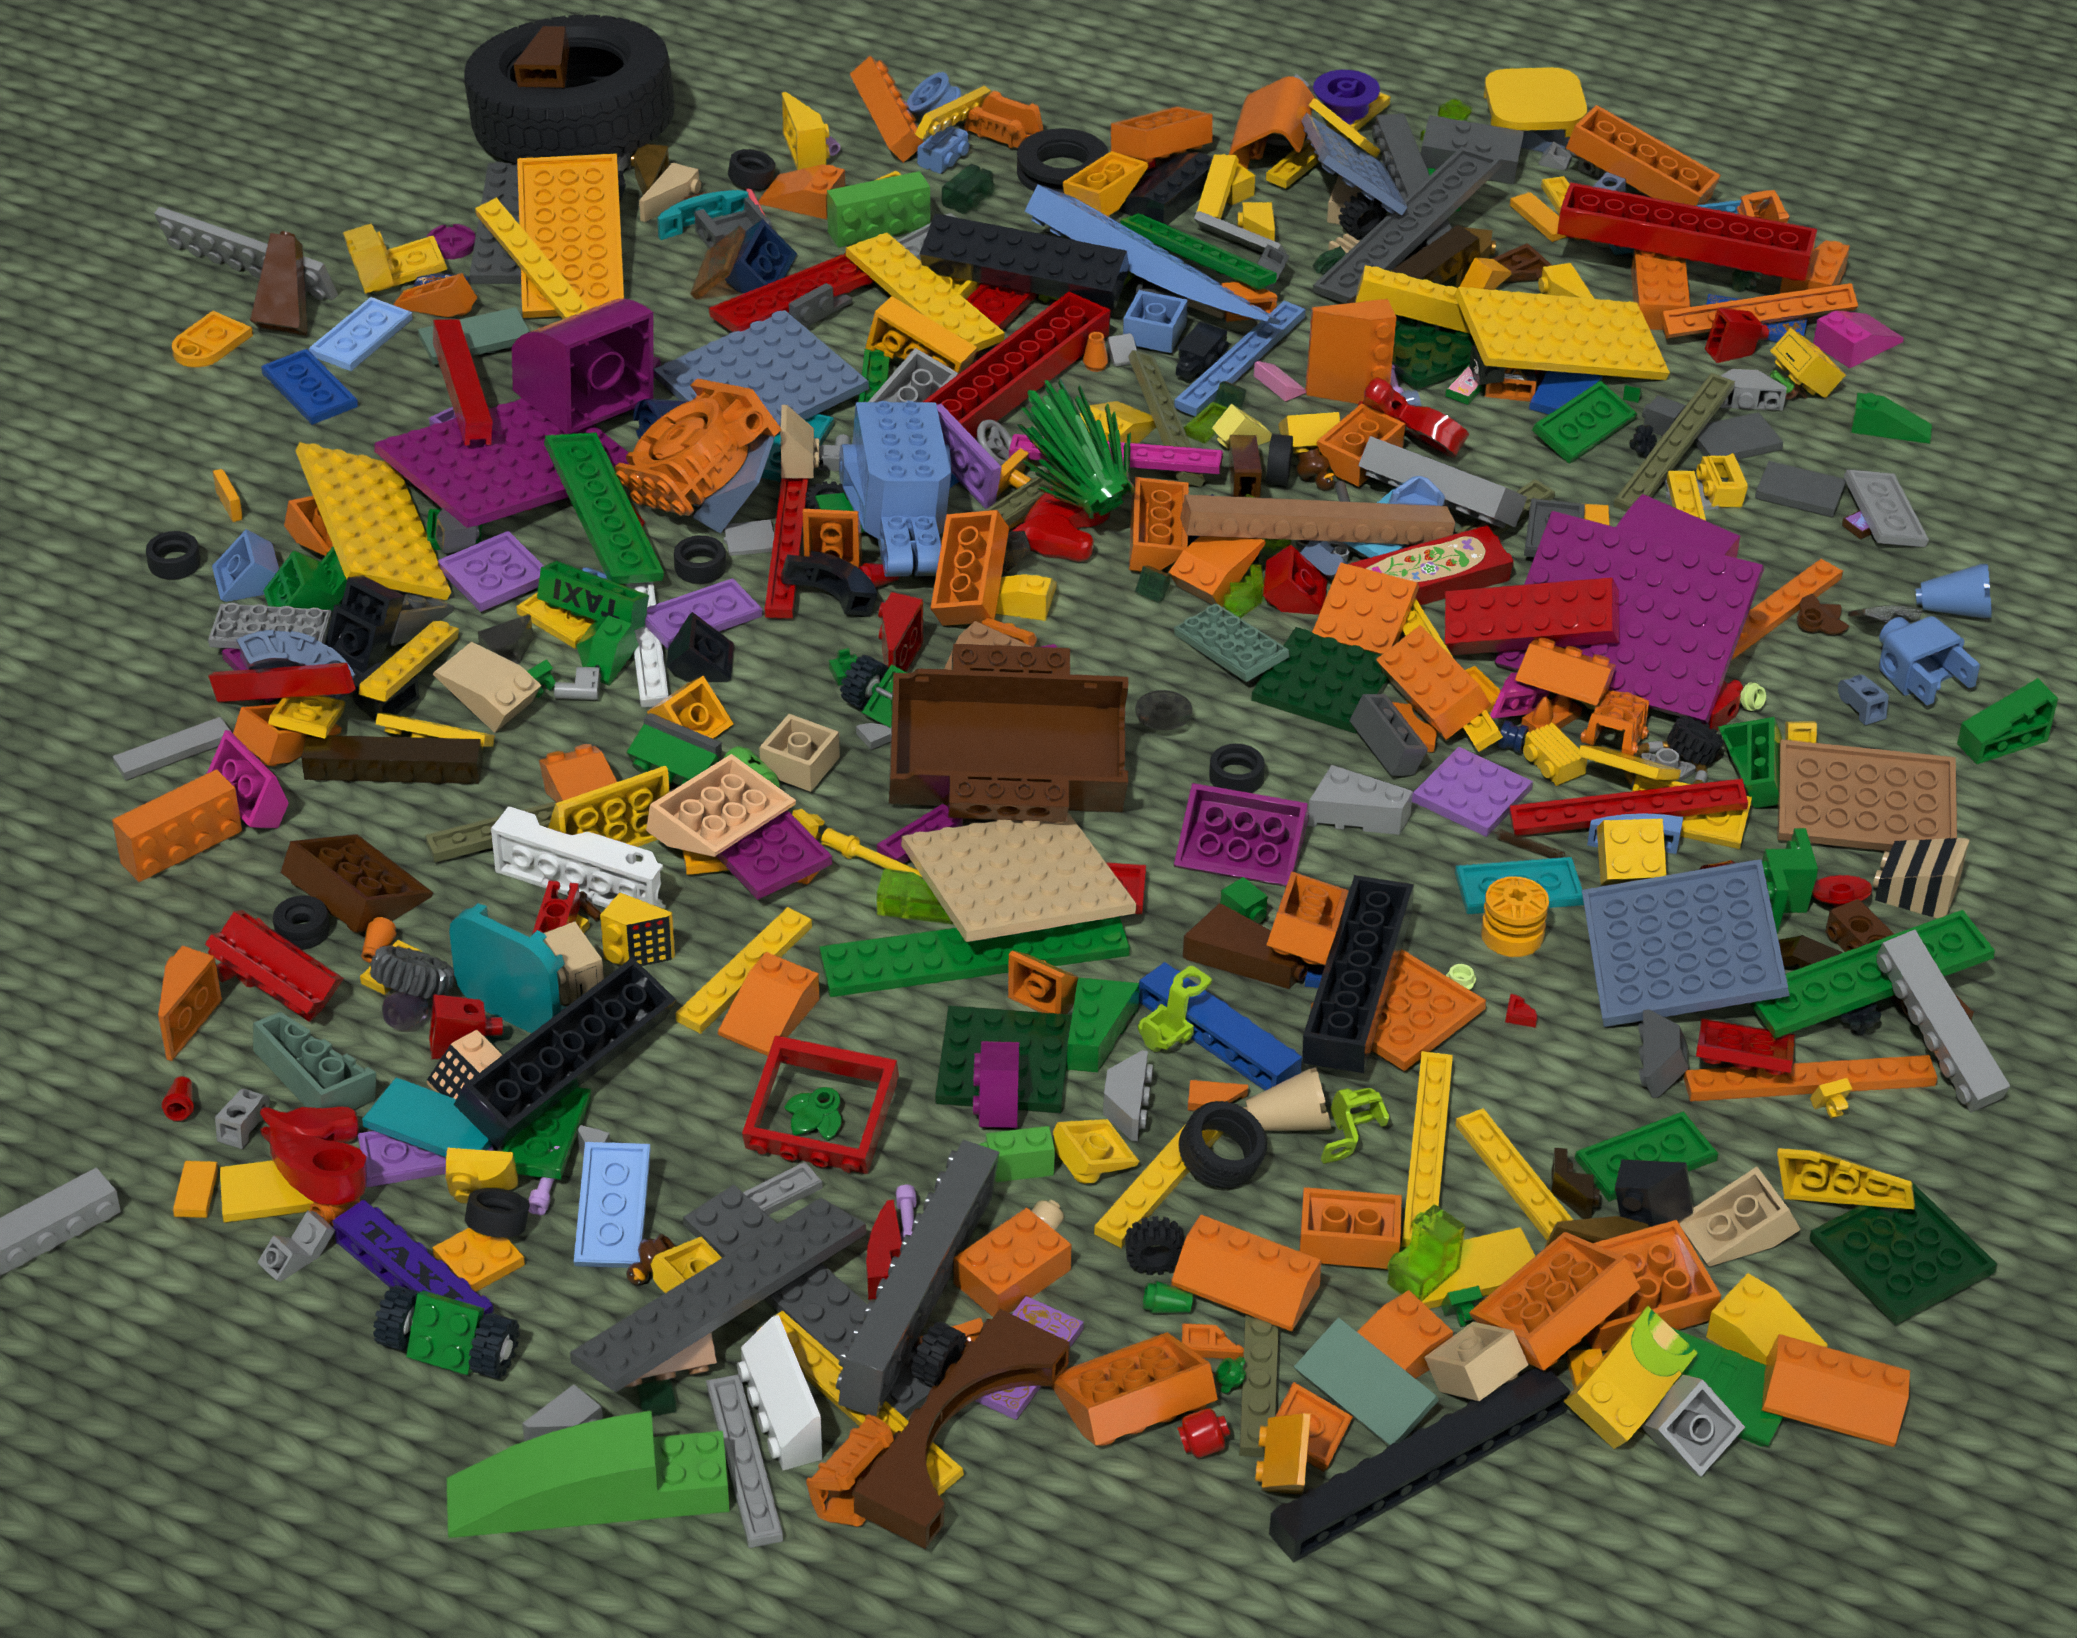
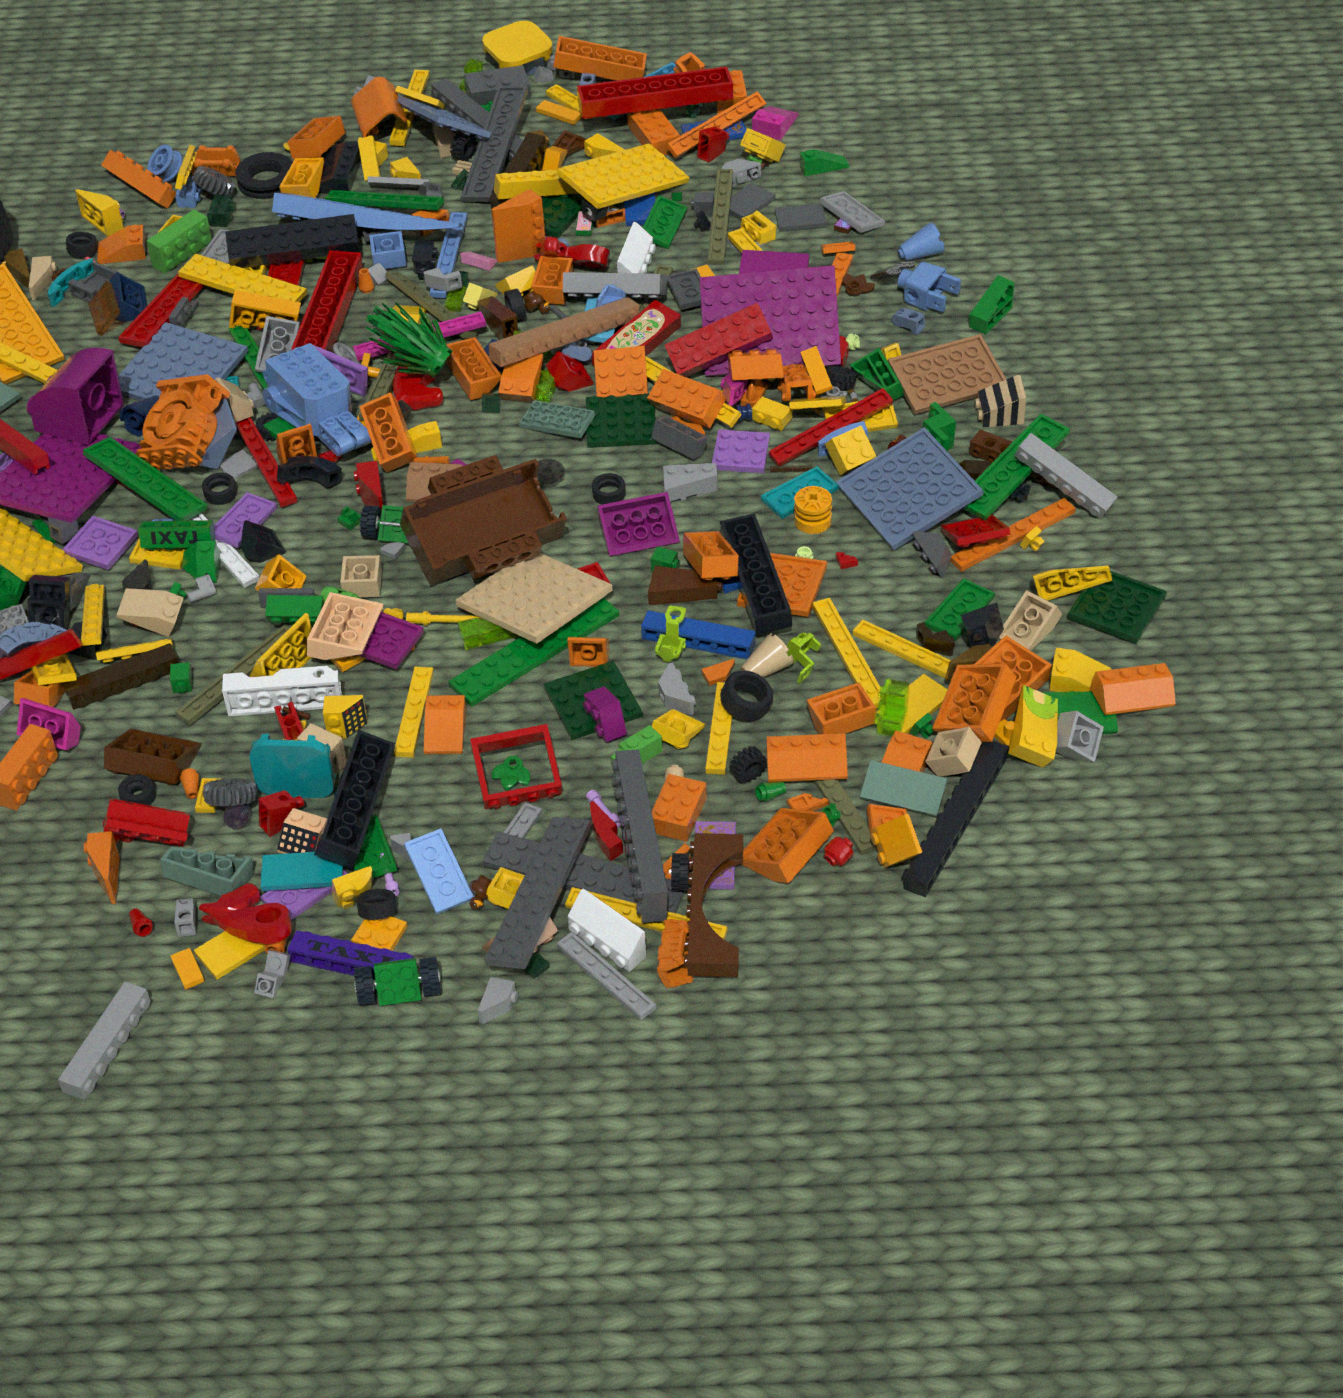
camera: 25 degrees left, 5 degrees up
bright green slope [447,1411,729,1538] -> none
orange slope [539,744,617,803] -> none
magenta plate [877,804,963,864] -> none
green wedge [1067,977,1140,1073] -> none
dark purple piece [1313,70,1380,125] -> none
red dish [1812,875,1872,907] -> none
none -> green brick [170,662,193,693]
none -> dark grey gear [193,166,235,198]
none -> light grey slope [423,268,462,292]
none -> white slope [617,222,655,274]
none -> light orange tile [800,346,833,395]
none -> orange tile [821,241,855,254]

